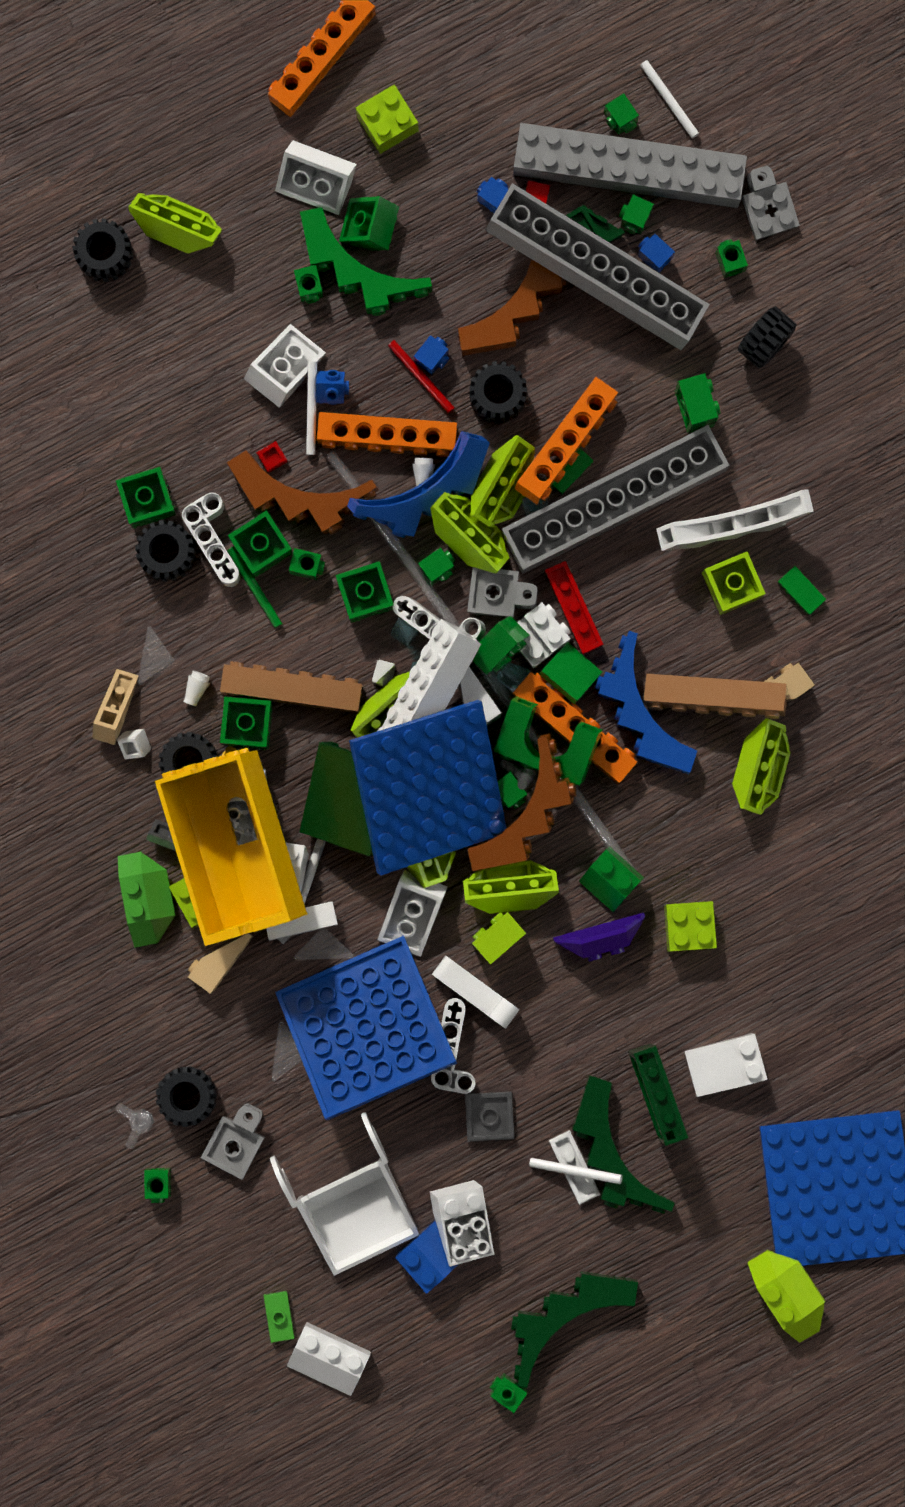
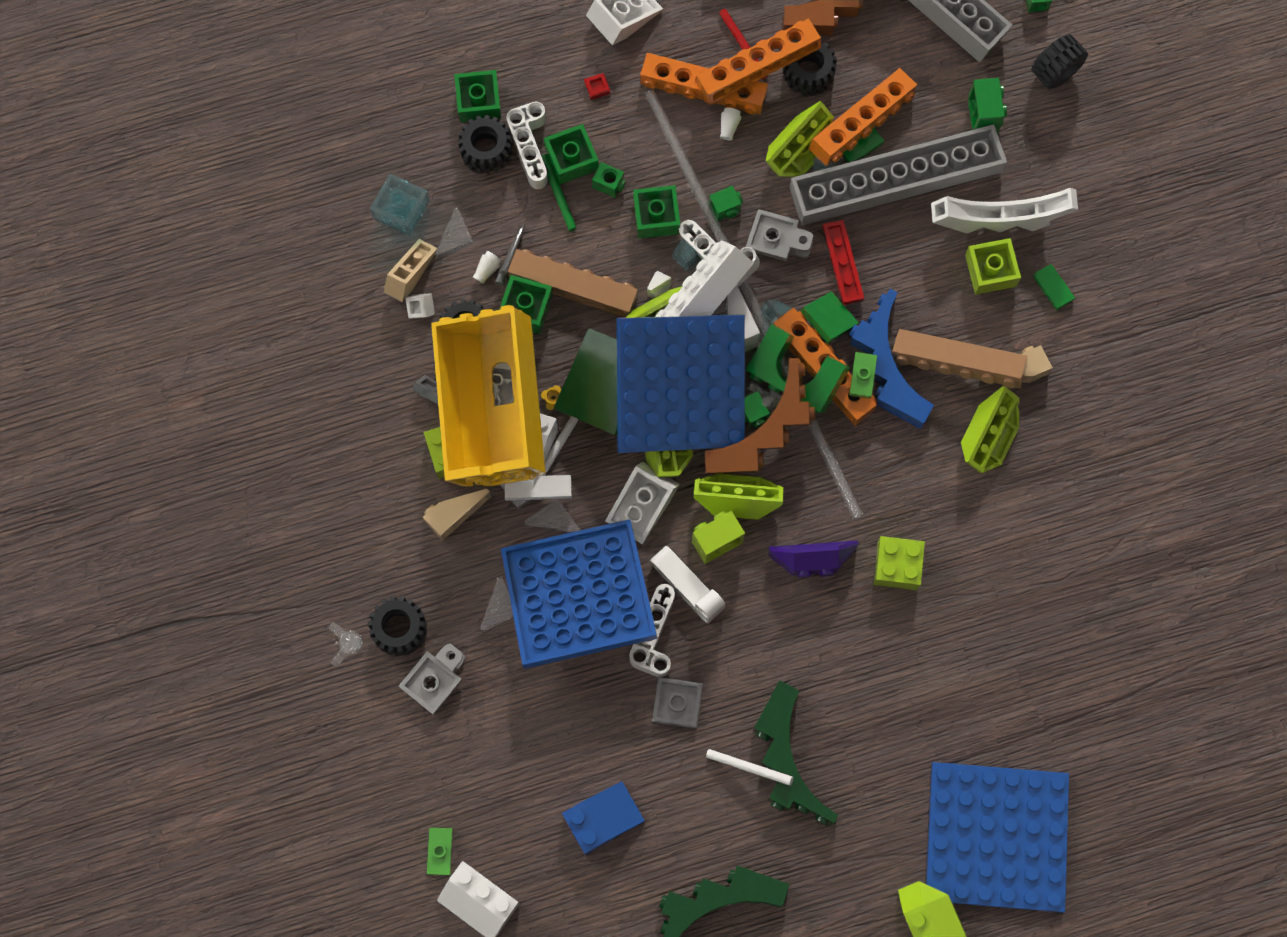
camera: 10 degrees right, 10 degrees down
bright green wedge [118,852,176,948] -> none
green brick [144,1168,171,1203] -> none
dark orange arch [227,451,379,535] -> none
white piece [270,1112,419,1276] -> none
white bar [306,362,317,455] -> none
blue brick [316,370,349,405] -> none
blue arch [347,431,490,538] -> none
blue brick [413,335,449,375] -> none
lime wedge [430,492,510,574] -> none
white slope [430,1180,494,1266] -> none
green brick [472,616,530,675] -> none
white plate [517,602,571,669] -> none
white tile [549,1130,600,1205] -> none
green slope [579,847,644,912] -> none
dark green window [628,1043,688,1146] -> none
white slope [684,1033,768,1097] -> none
none -> clear light blue brick [370,174,430,236]
none -> dark grey bar [495,223,524,286]
none -> yellow plate [541,385,561,410]
none -> orange brick [697,18,821,105]
none -> bright green plate [849,352,877,399]

